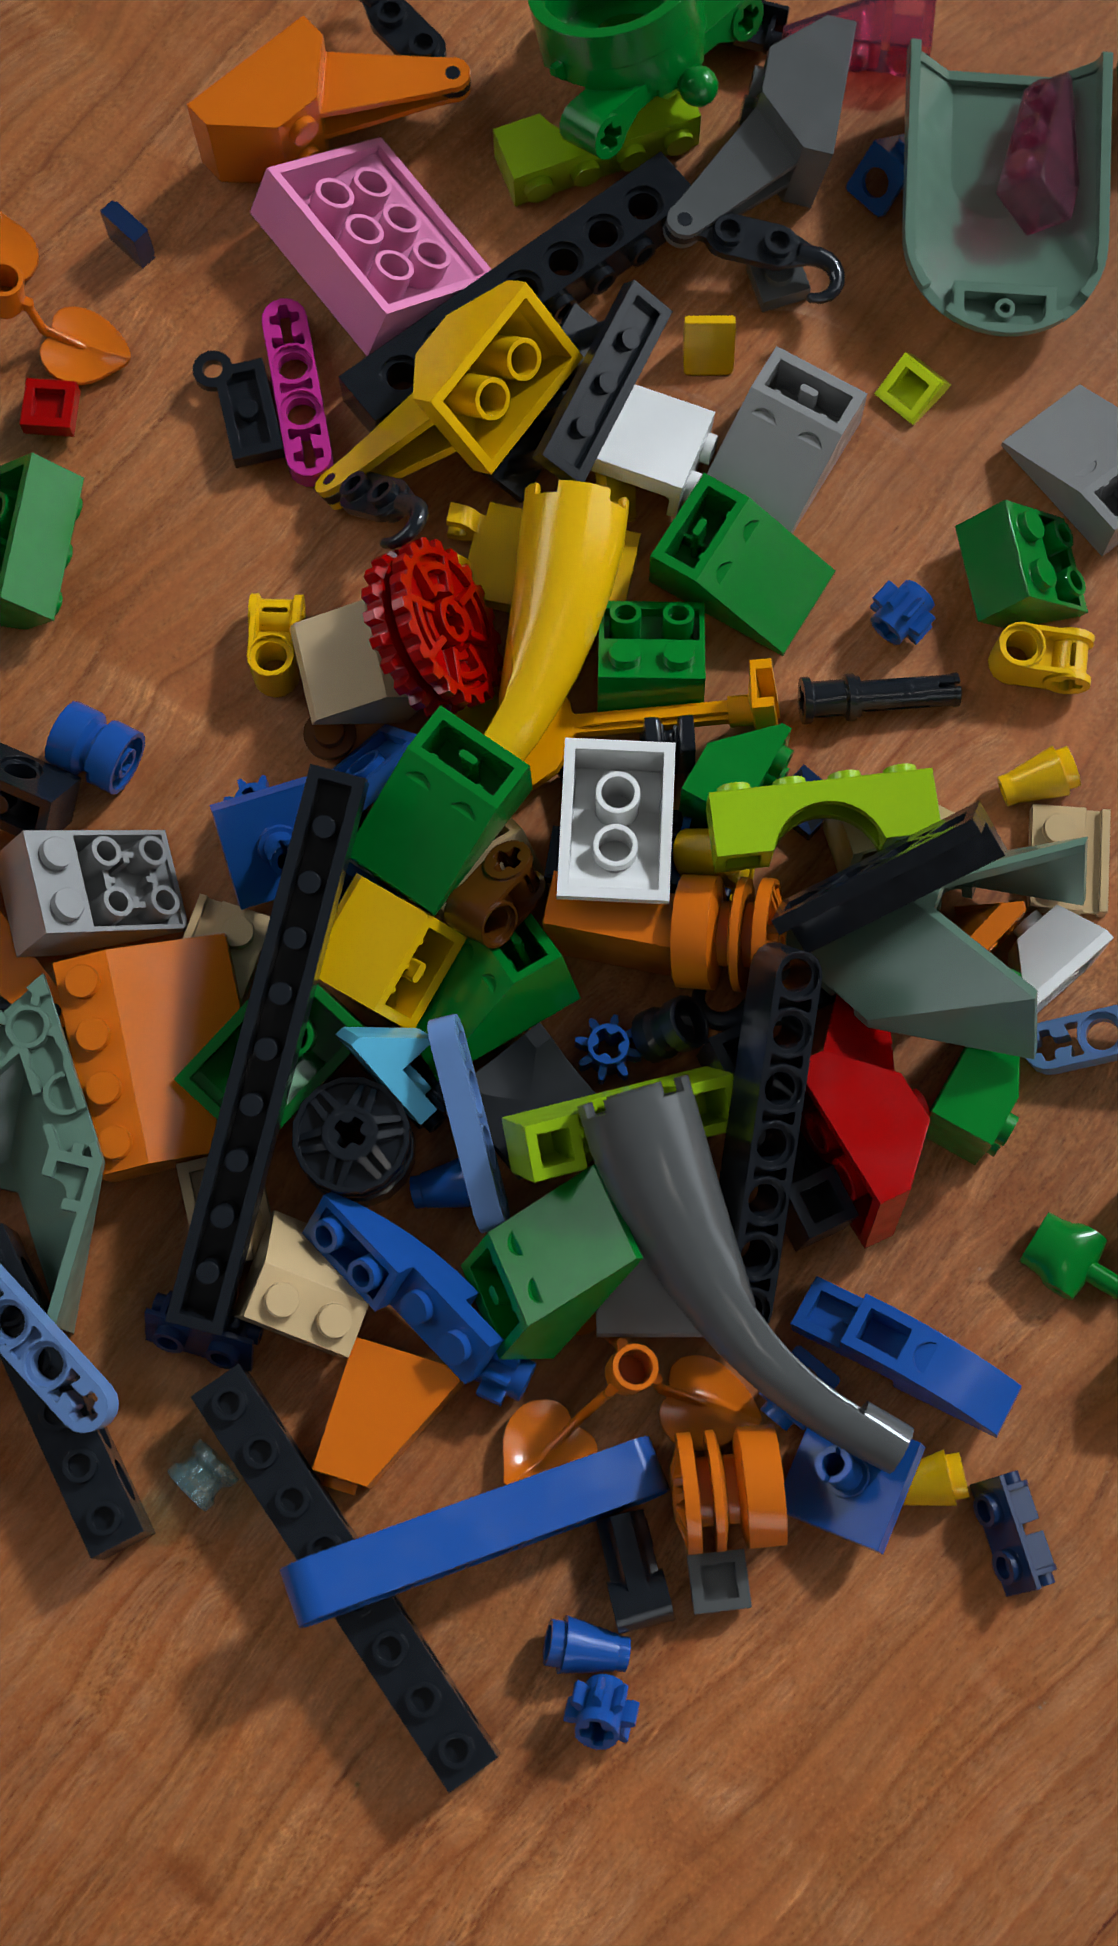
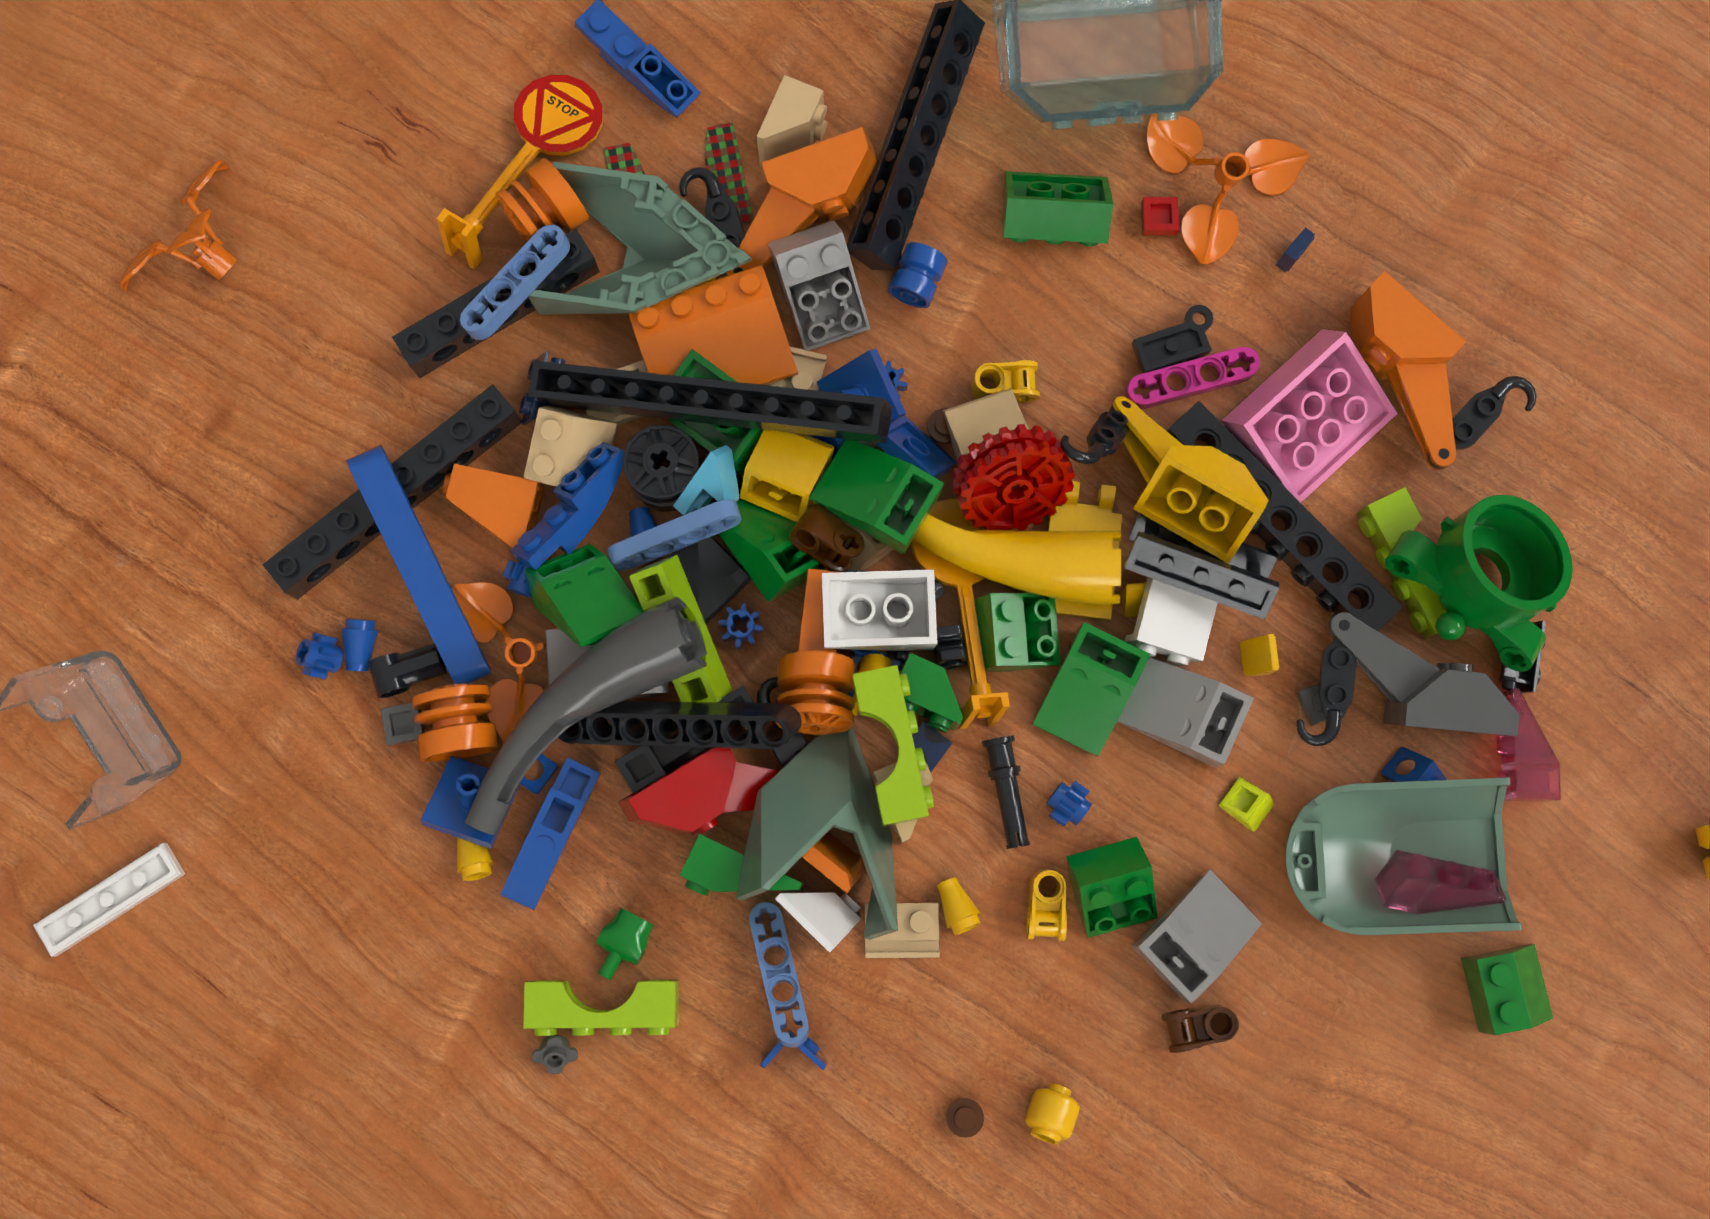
camera: 80 degrees right, 5 degrees up
clear light blue wheel [167,1438,239,1512] -> none
black wheel [631,995,709,1063] -> none
black fence [771,800,1007,953] -> none
dark blue hinge [969,1470,1057,1597] -> none

